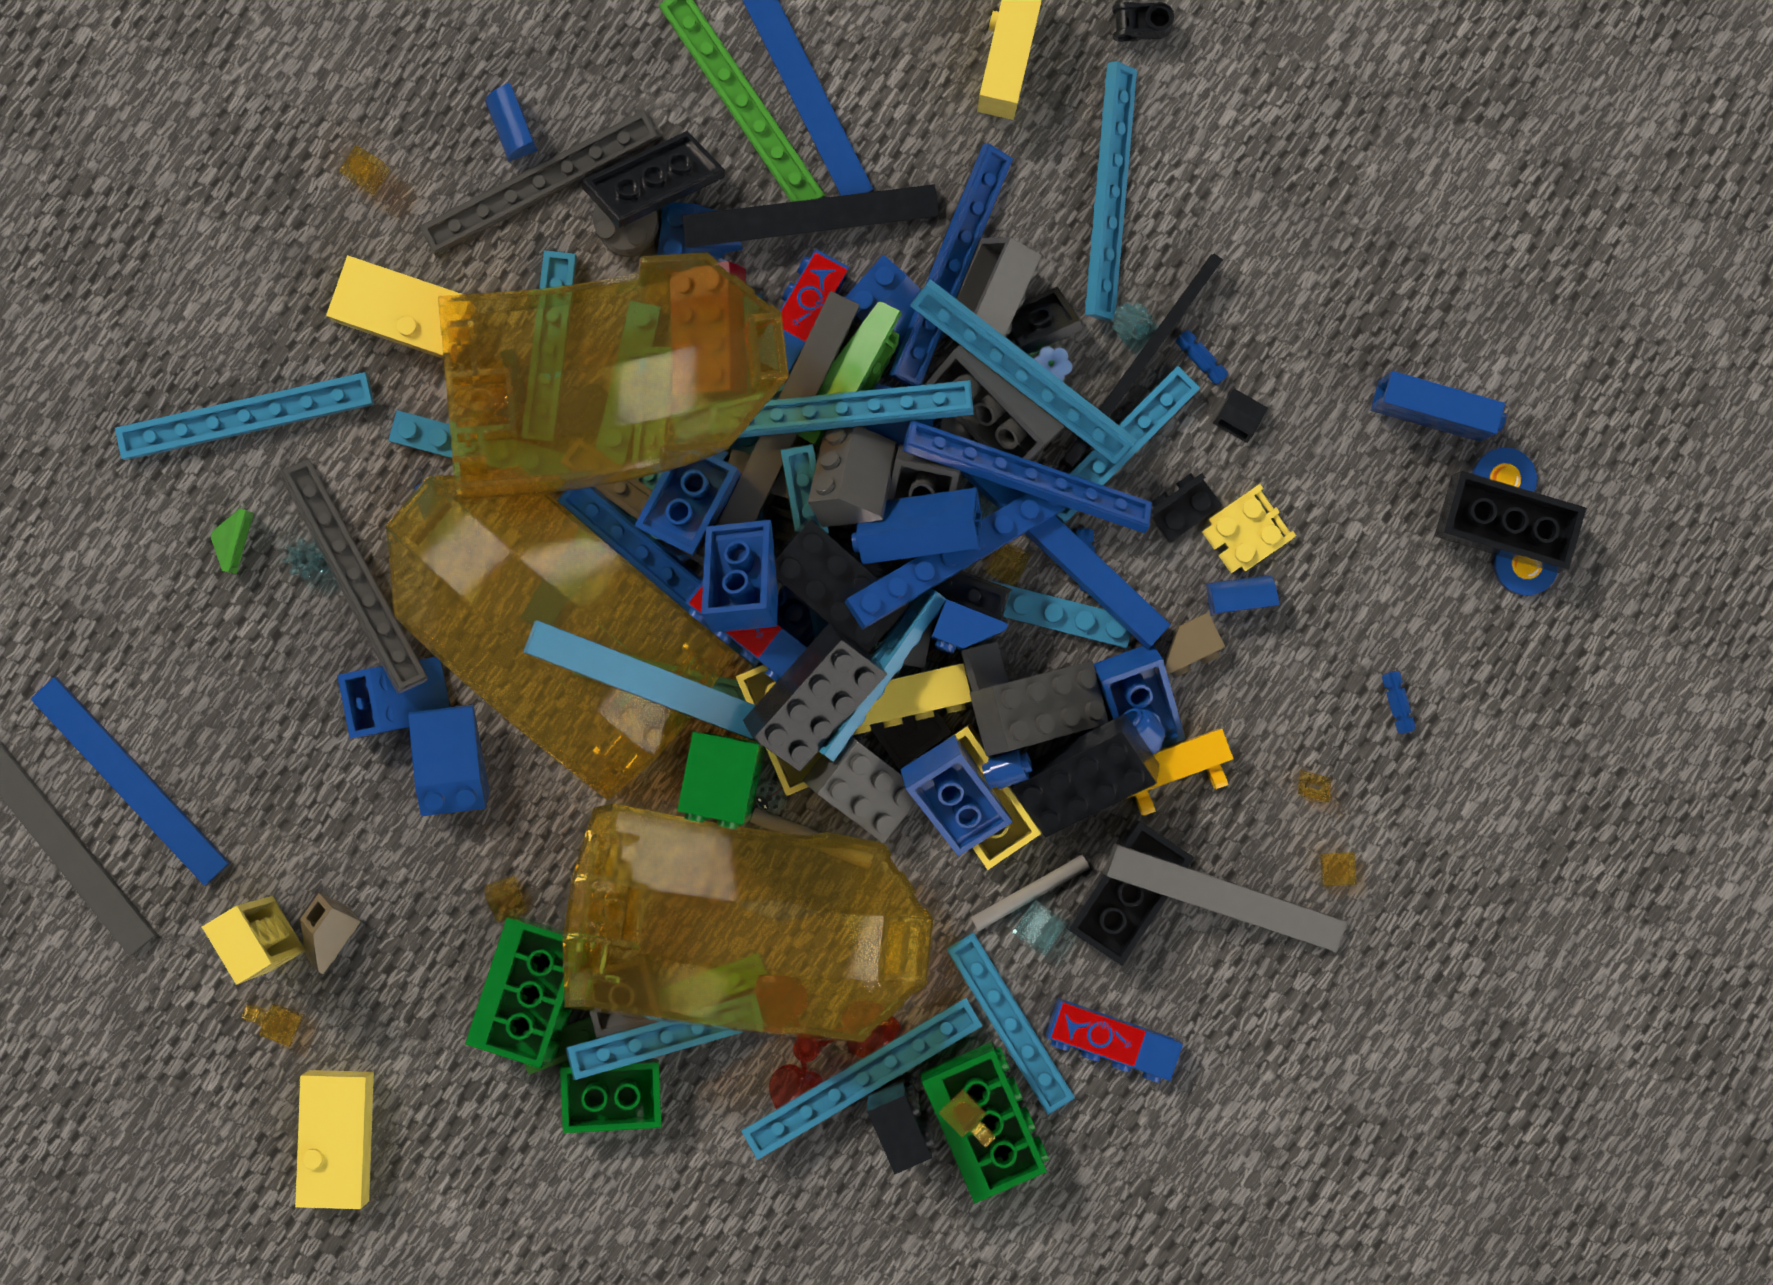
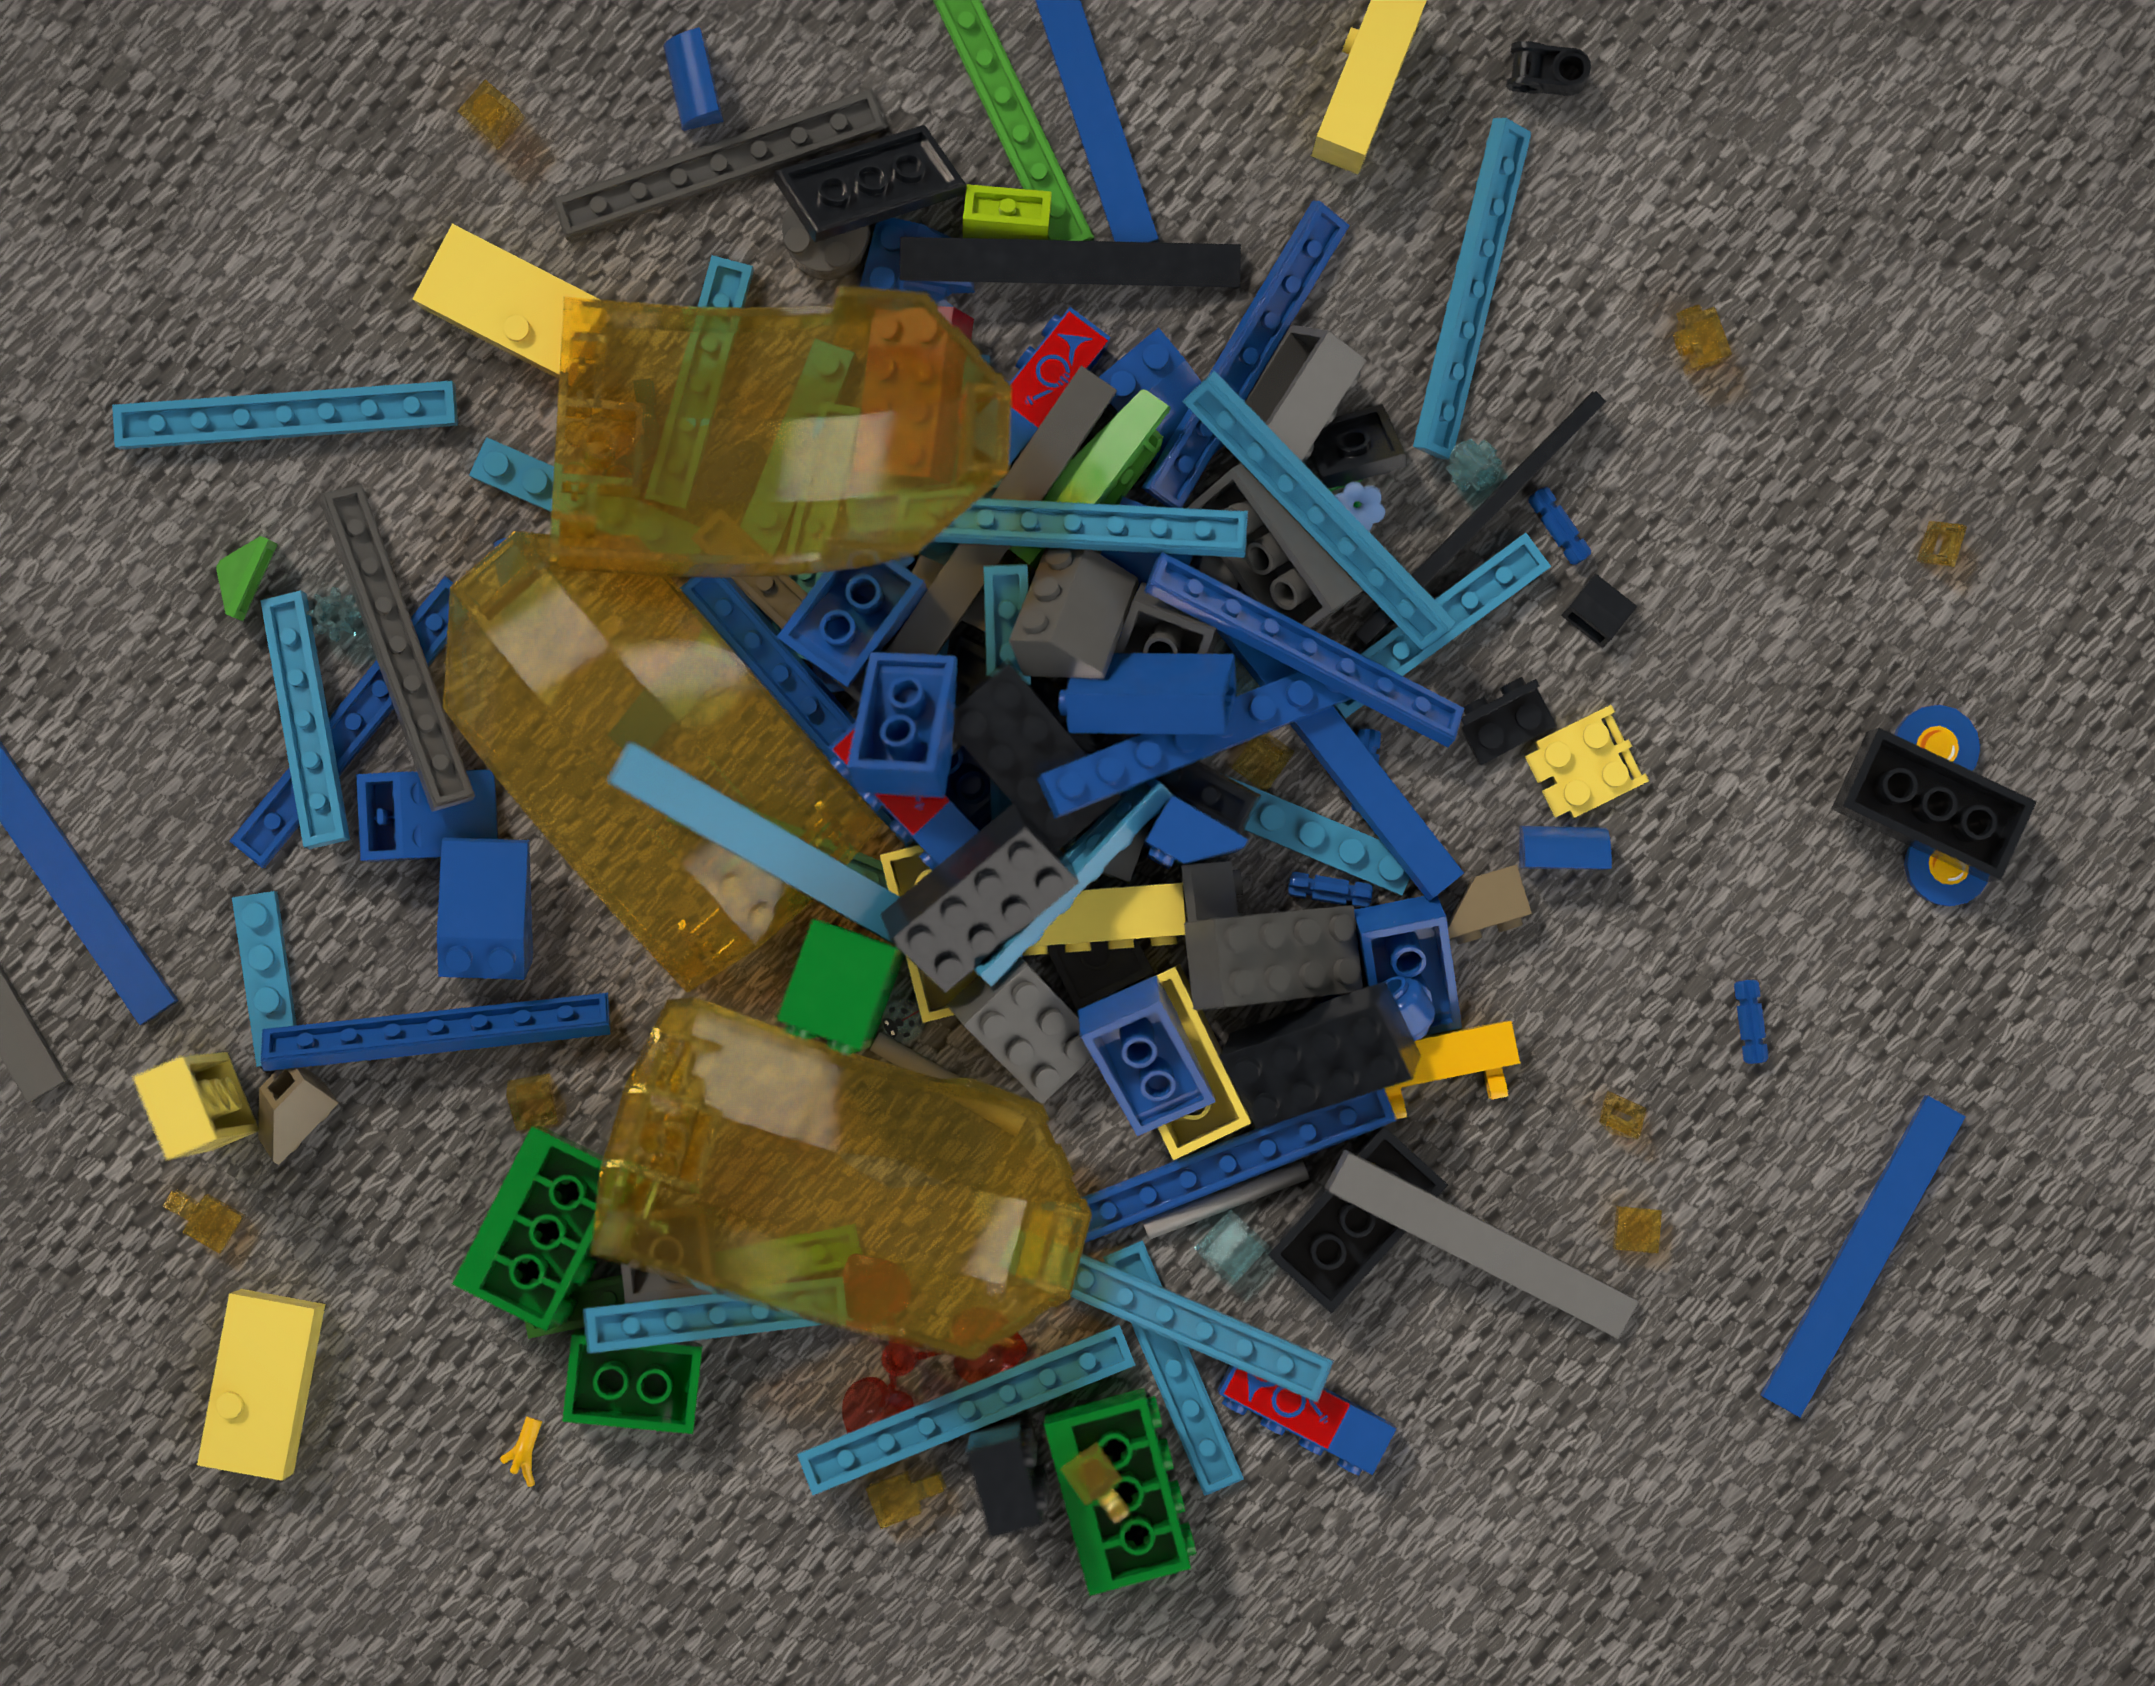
camera: 15 degrees right, 0 degrees up
blue brick [982,749,1033,789] -> none
blue brick [1370,371,1507,442] -> none
none -> blue tile [229,576,480,868]
none -> dark azure plate [232,891,297,1067]
none -> dark azure plate [260,590,350,850]
none -> blue tile [261,993,611,1071]
none -> yellow bar [500,1416,542,1487]
none -> clear yellow plate [865,1471,947,1529]
none -> lime panel [963,184,1052,240]
none -> dark azure tile [999,1226,1335,1402]
none -> blue tile [1061,1088,1397,1246]
none -> blue axle [1288,872,1373,908]
none -> clear yellow brick [1673,305,1732,375]
none -> blue tile [1760,1095,1966,1418]
none -> clear yellow slope [1917,521,1967,567]

